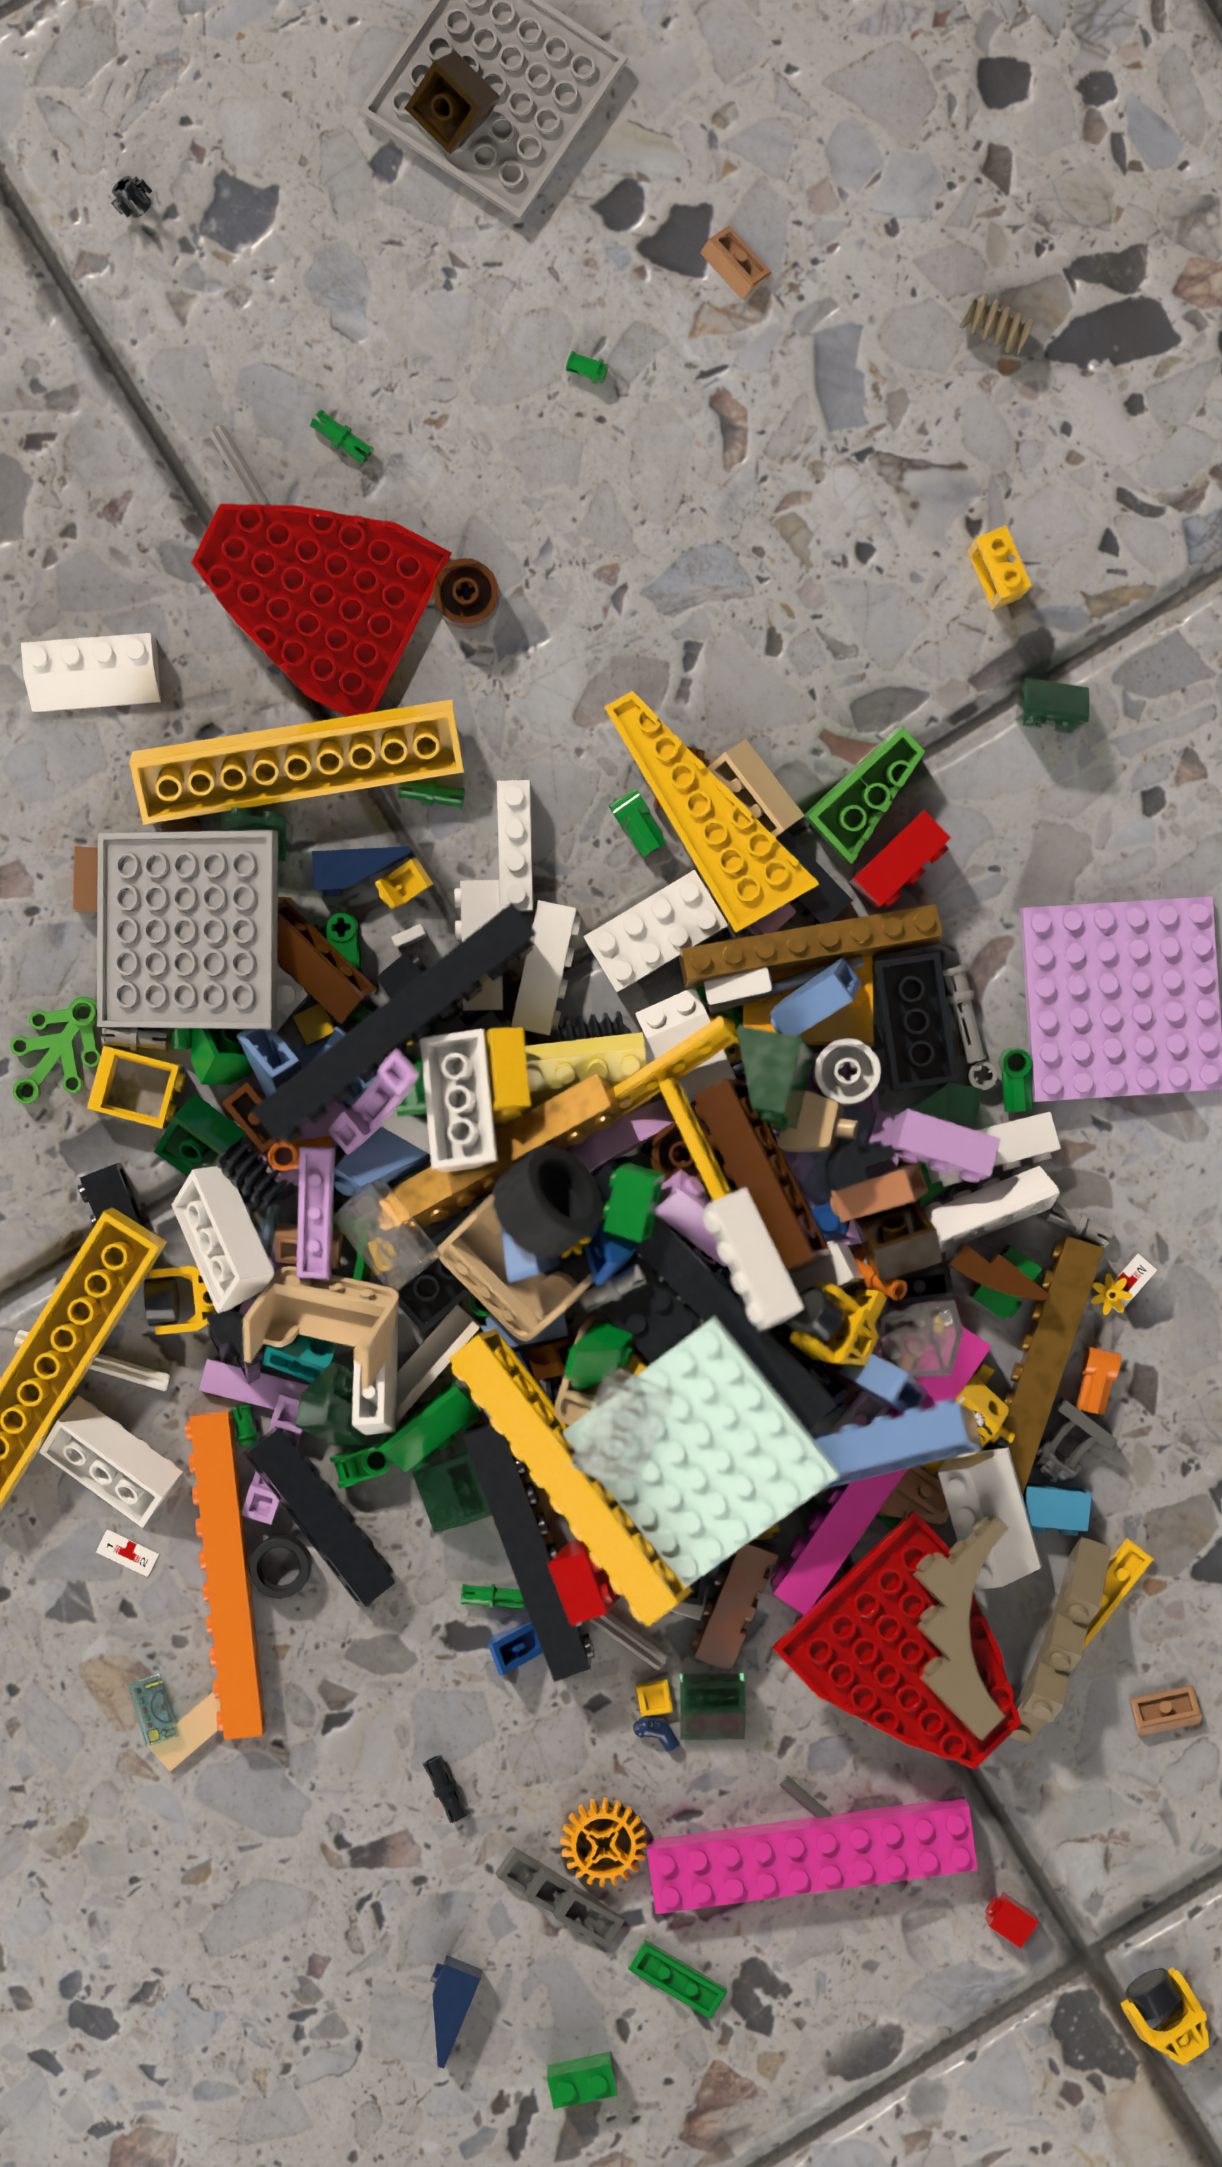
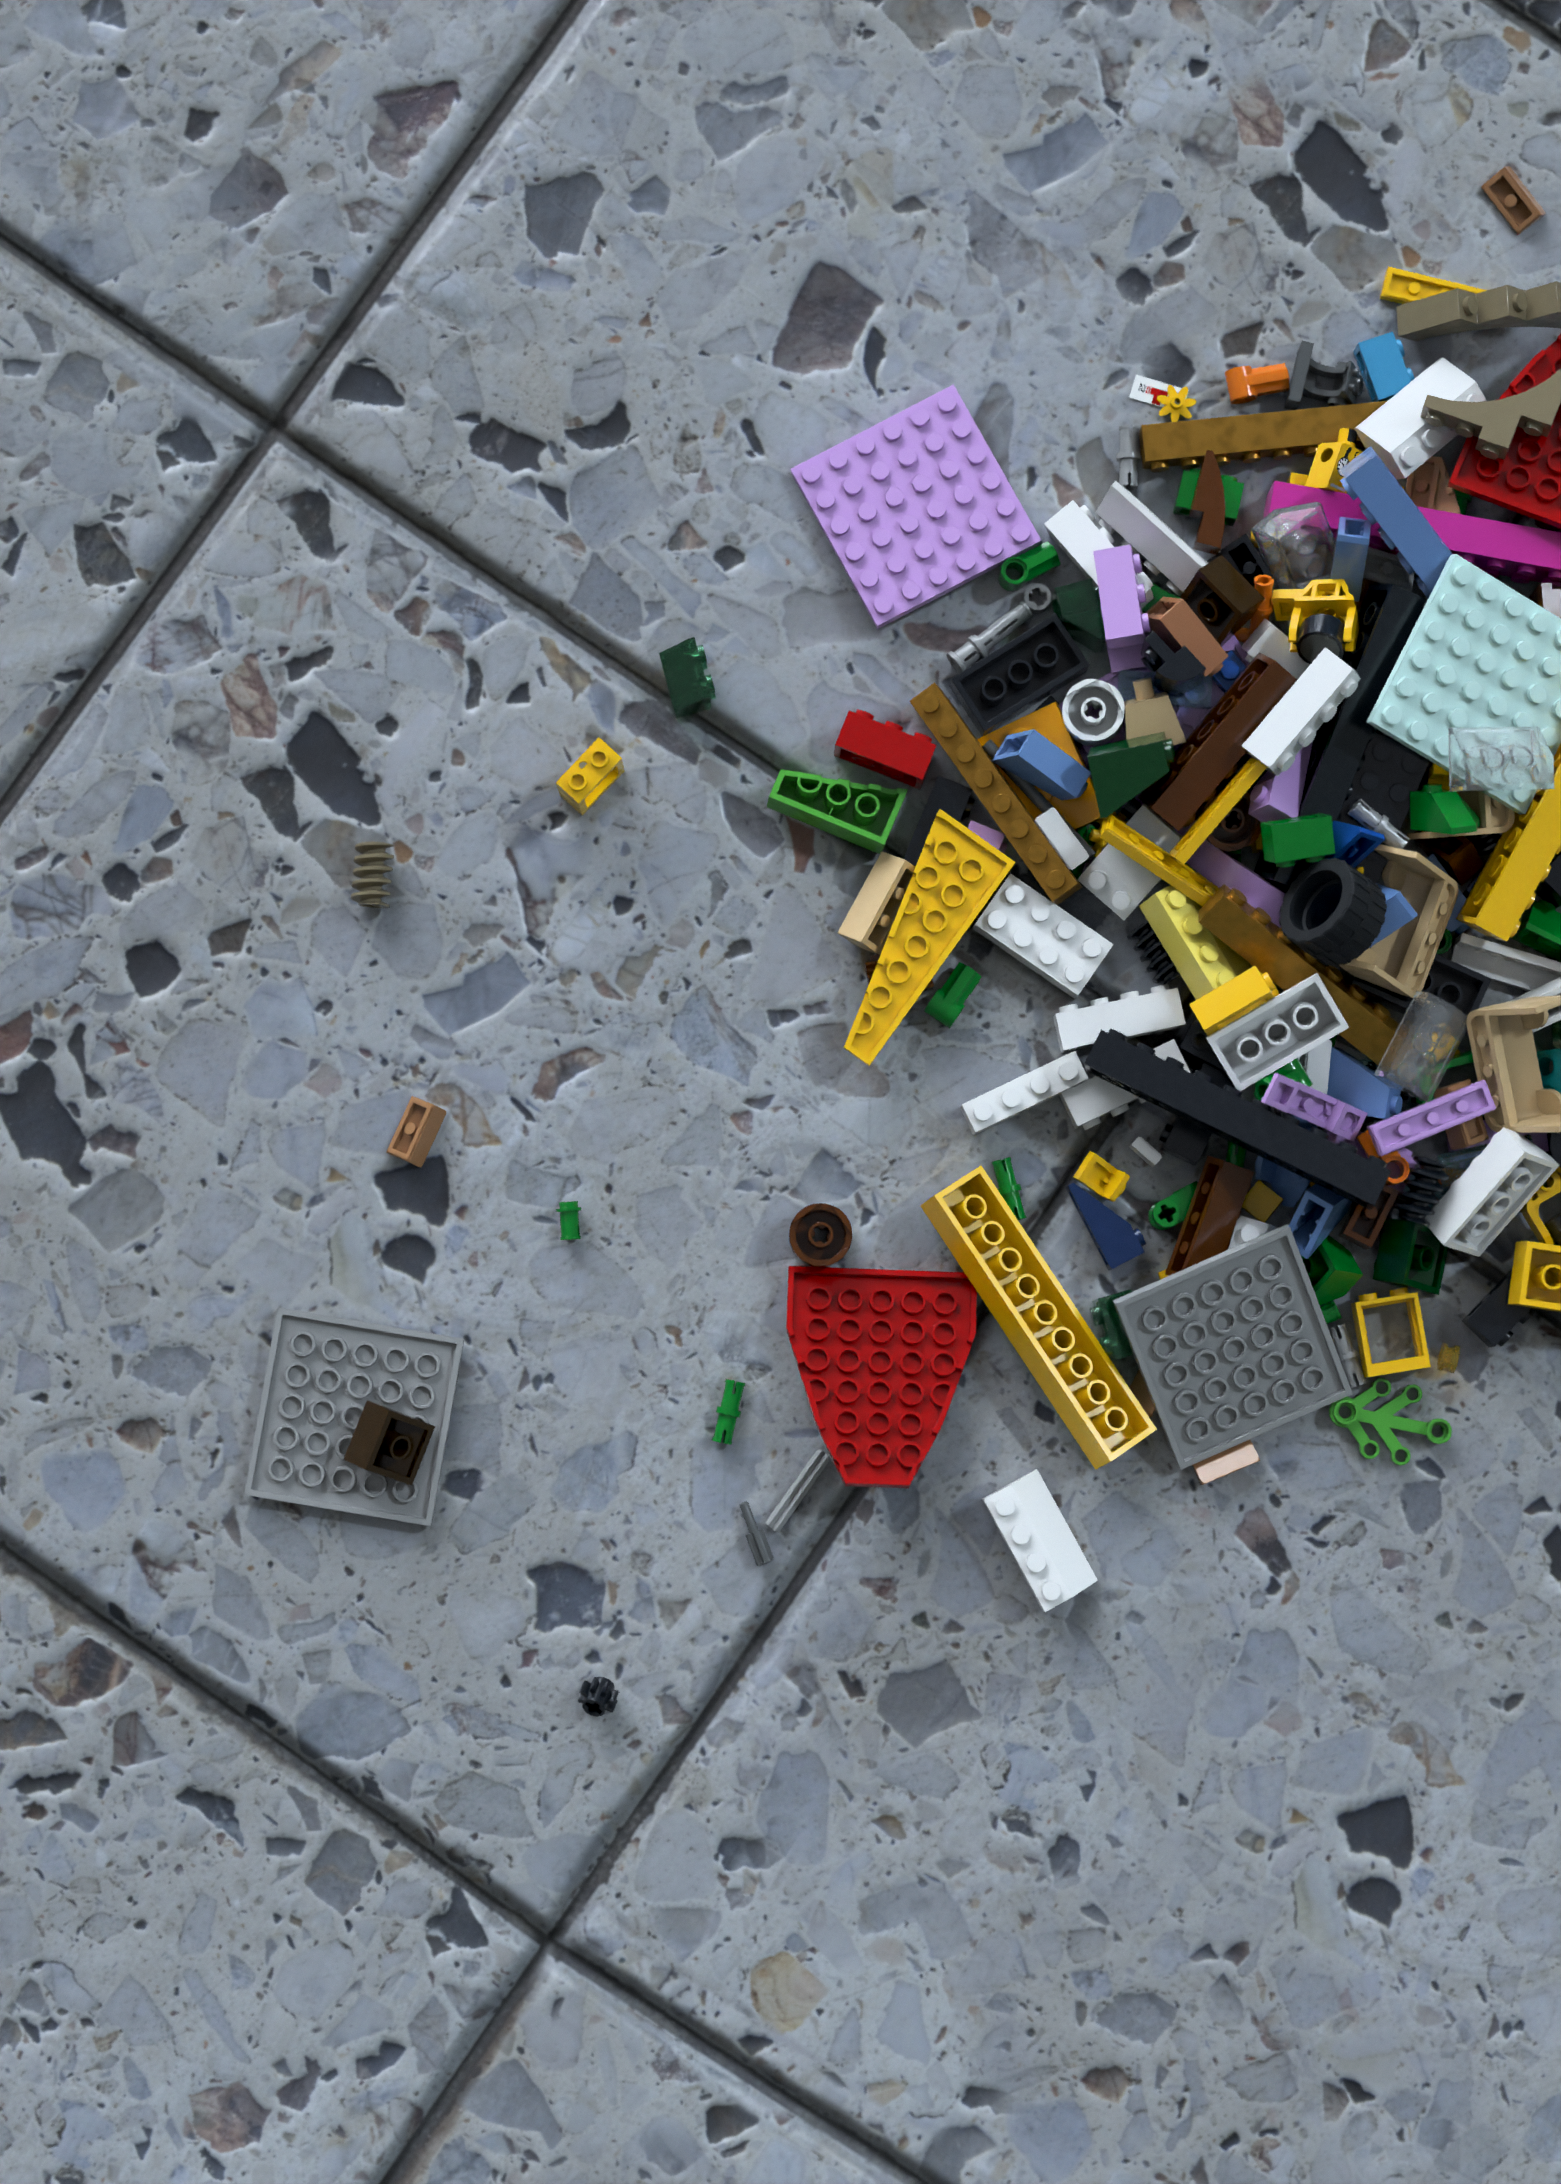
camera: 115 degrees left, 5 degrees down
none -> dark grey axle [739,1501,774,1566]
none -> clear yellow bush [1437,1342,1460,1373]

